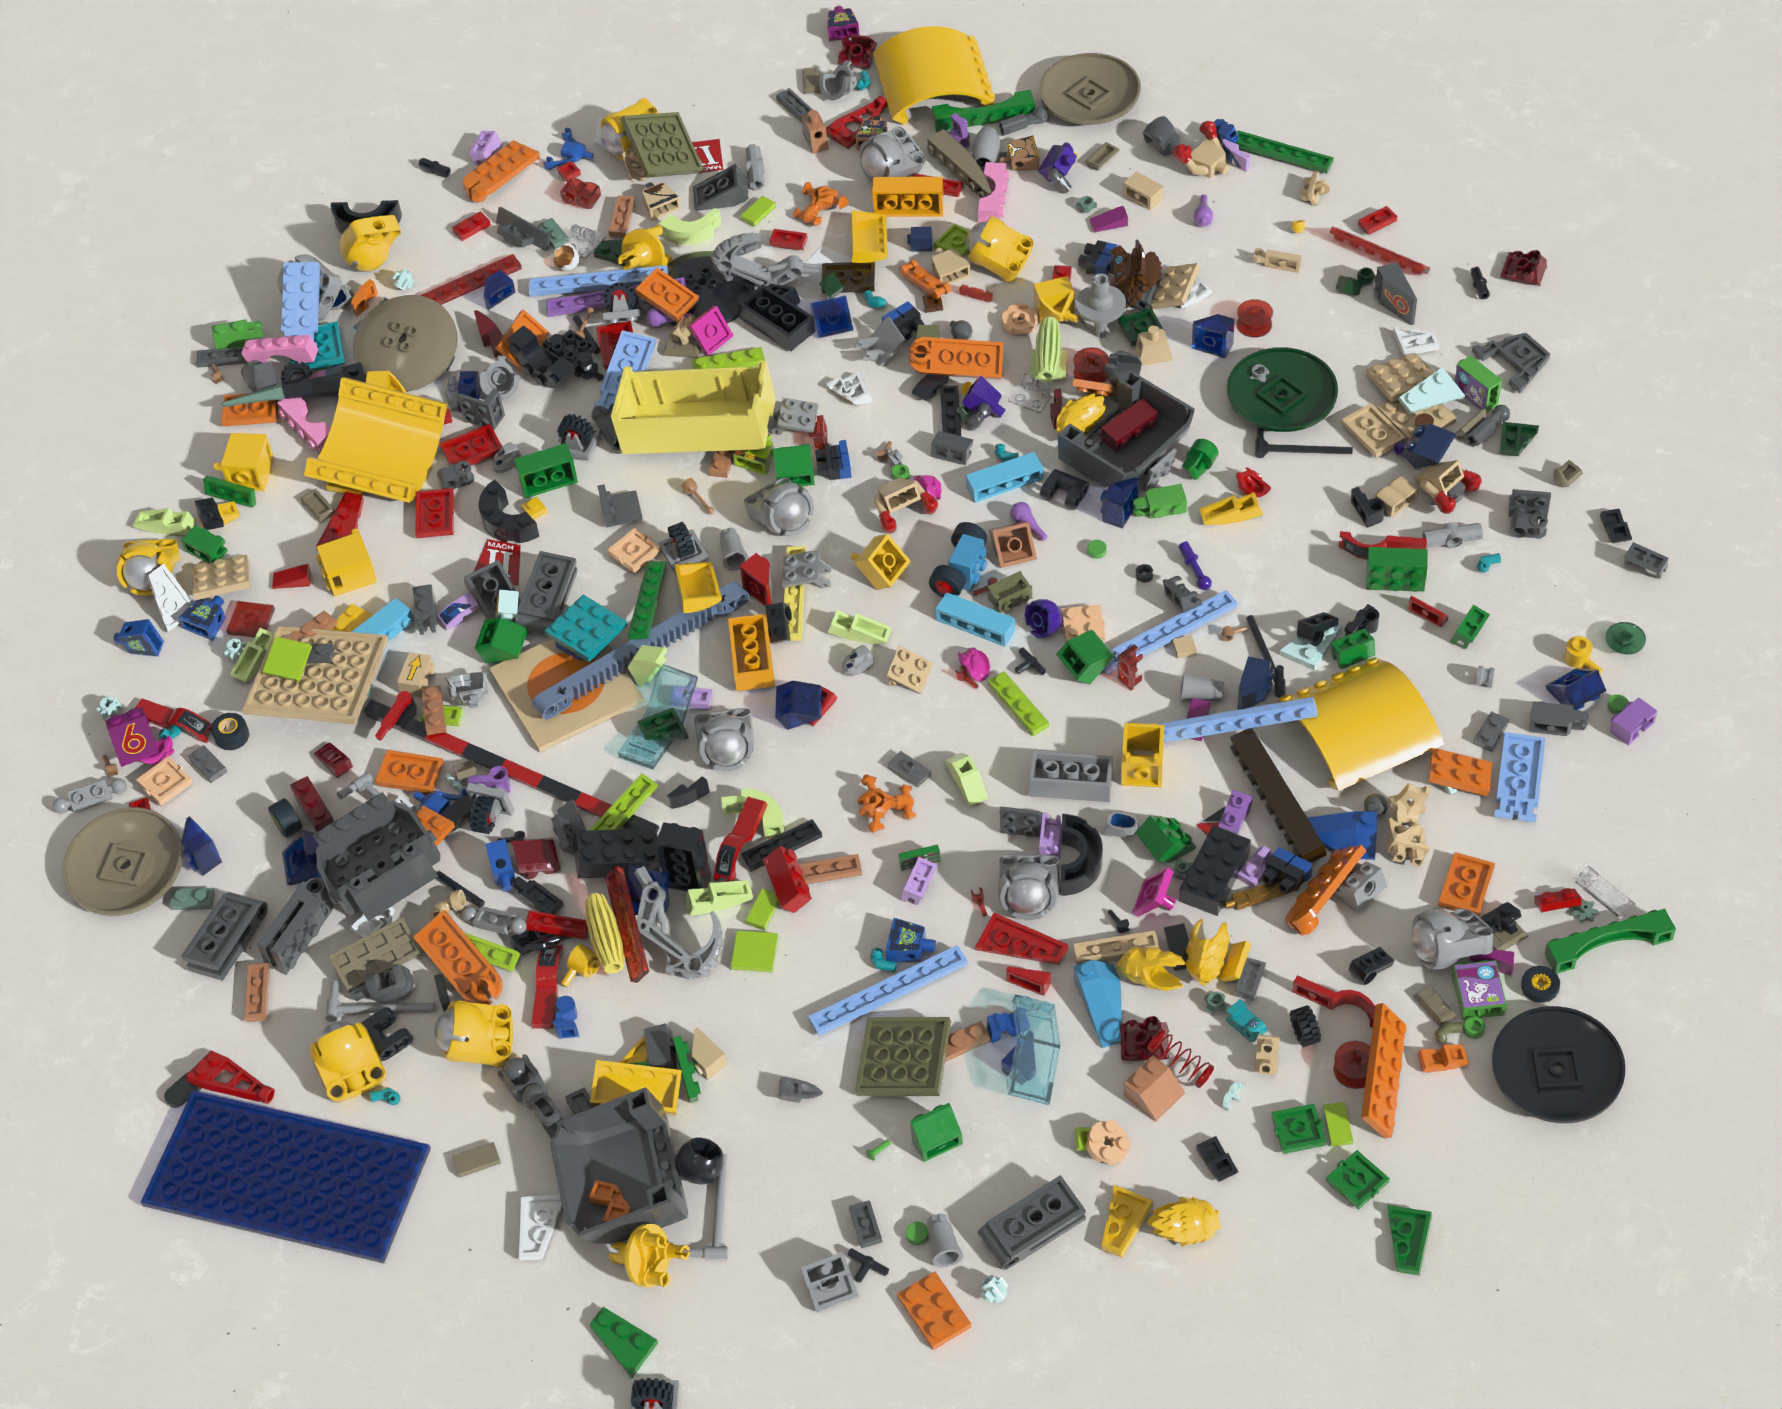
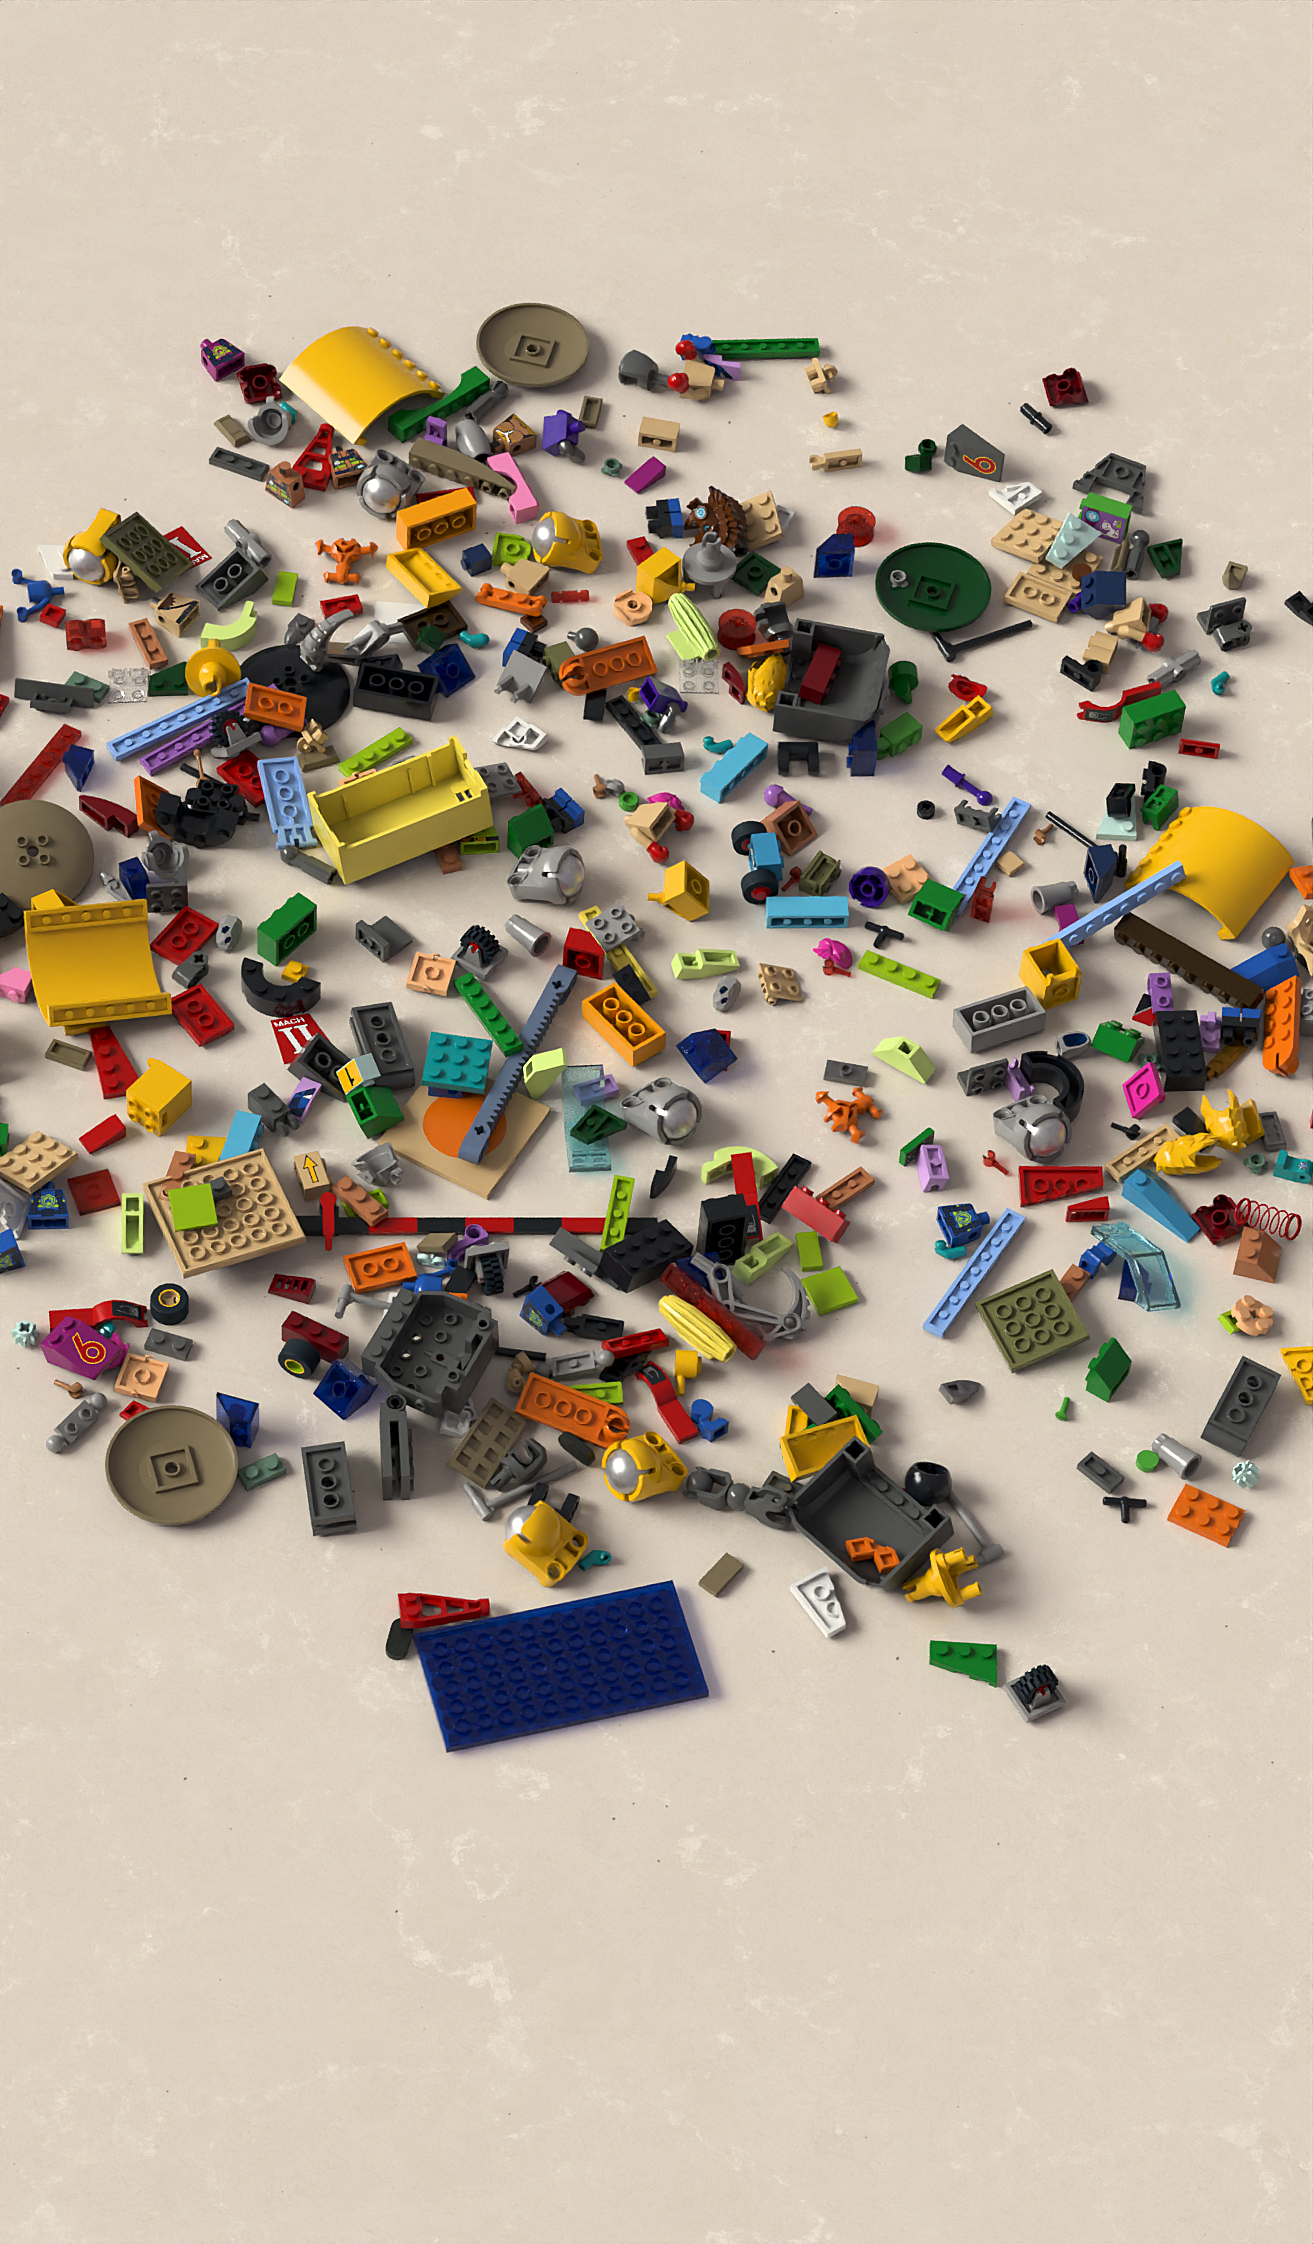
camera: 40 degrees left, 0 degrees up
light aqua gear [224,638,247,662] -> none
nougat plate [244,963,270,1022] -> none
clear orange hair [554,244,579,271] -> none
plate [555,414,601,461] -> none
yellow slope [674,562,722,613] -> none
medium nougat hinge [681,478,714,514] -> none
dark pink tile [688,306,734,356] -> none
light grey brick [801,1252,859,1312] -> none
bright green tile [1087,540,1107,559] -> none
medium lavender piece [1193,194,1213,227] -> none
clear red plate [1329,226,1431,275] -> none
red plate [1358,206,1397,235] -> none
green hinge [1450,605,1490,649] -> none
light grey wheel [1476,666,1495,687] -> none

